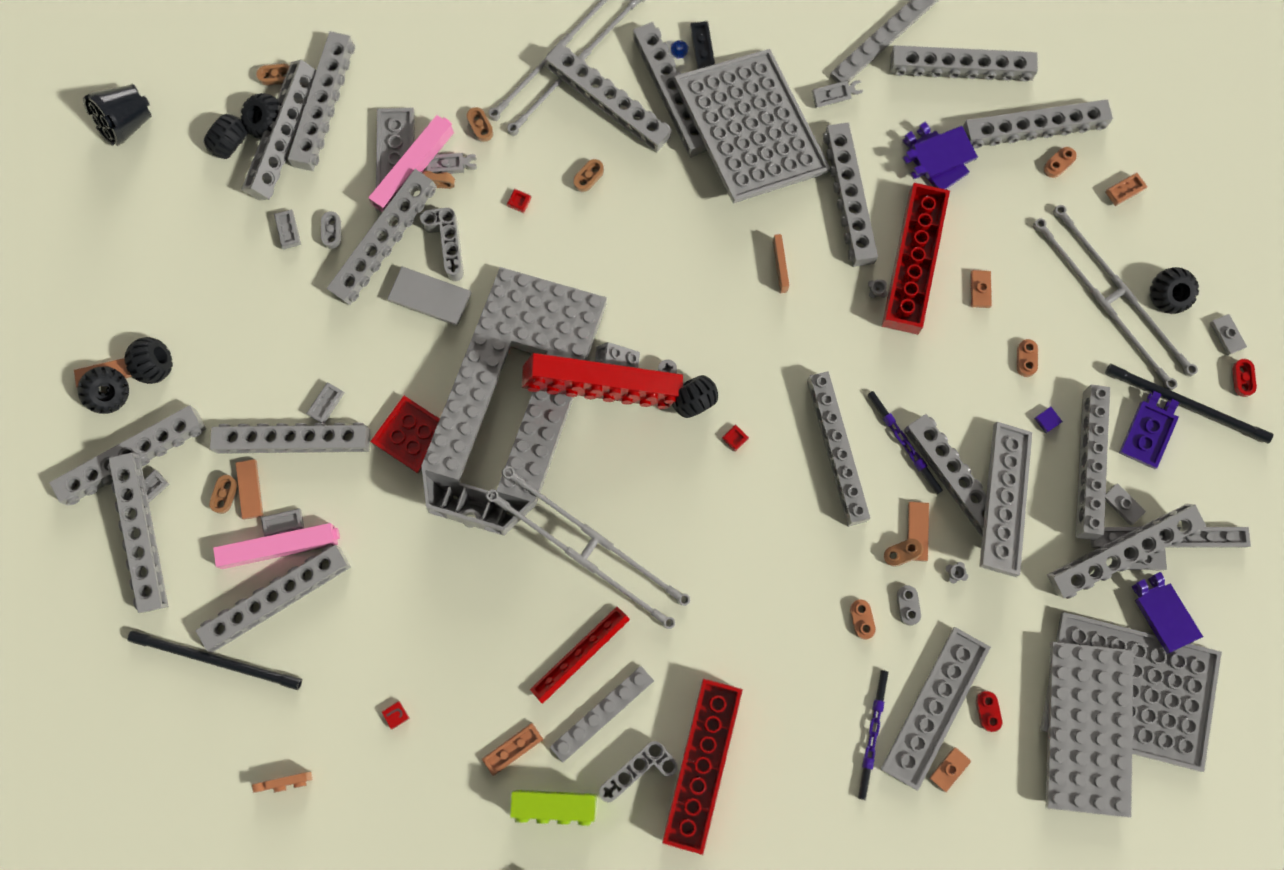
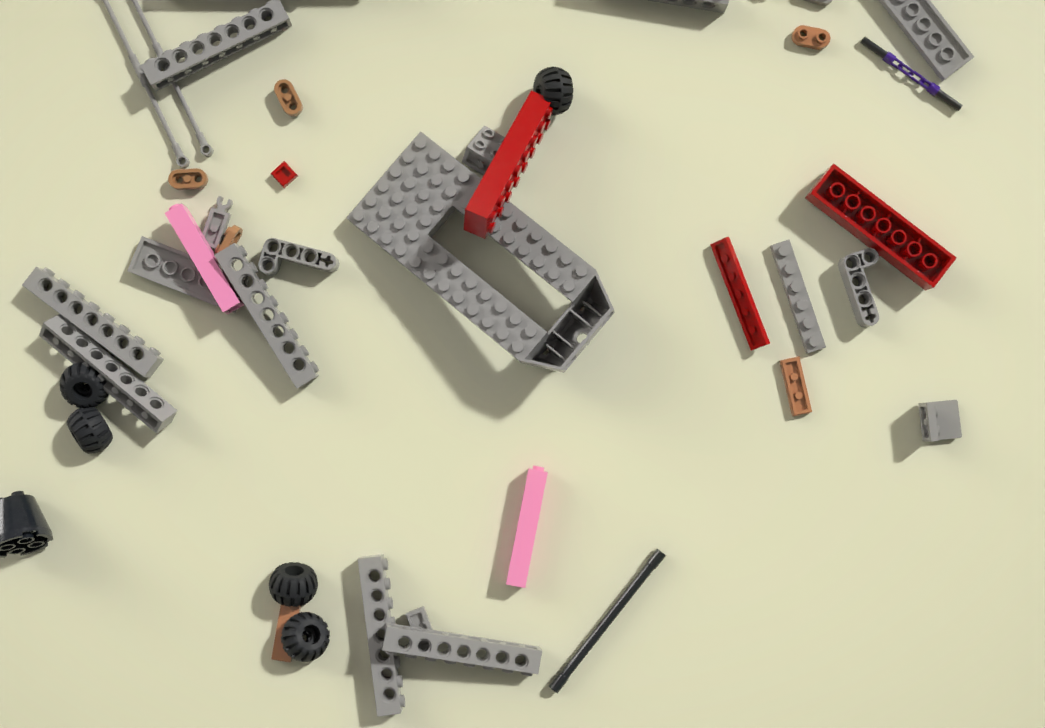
camera: 70 degrees left, 10 degrees up
light grey brick [195,545,351,652] -> none
medium nougat plate [209,475,238,514] -> none
light grey brick [210,422,370,454] -> none
nougat tile [236,459,263,520] -> none
nougat plate [252,772,312,793] -> none
medium nougat plate [256,64,289,85] -> none
light grey tile [261,509,304,537] -> none
light grey plate [274,209,301,250] -> none
light grey plate [306,382,344,423] -> none
light grey plate [321,211,341,248] -> none
red plate [370,395,440,474] -> none
red tile [382,701,410,730] -> none
light grey tile [387,266,471,326] -> none
light grey bar [485,466,690,629] -> none
lime brick [510,790,597,826] -> none
light grey wheel [658,360,677,374] -> none
red tile [722,424,749,452] -> none
nougat plate [929,747,971,792] -> none

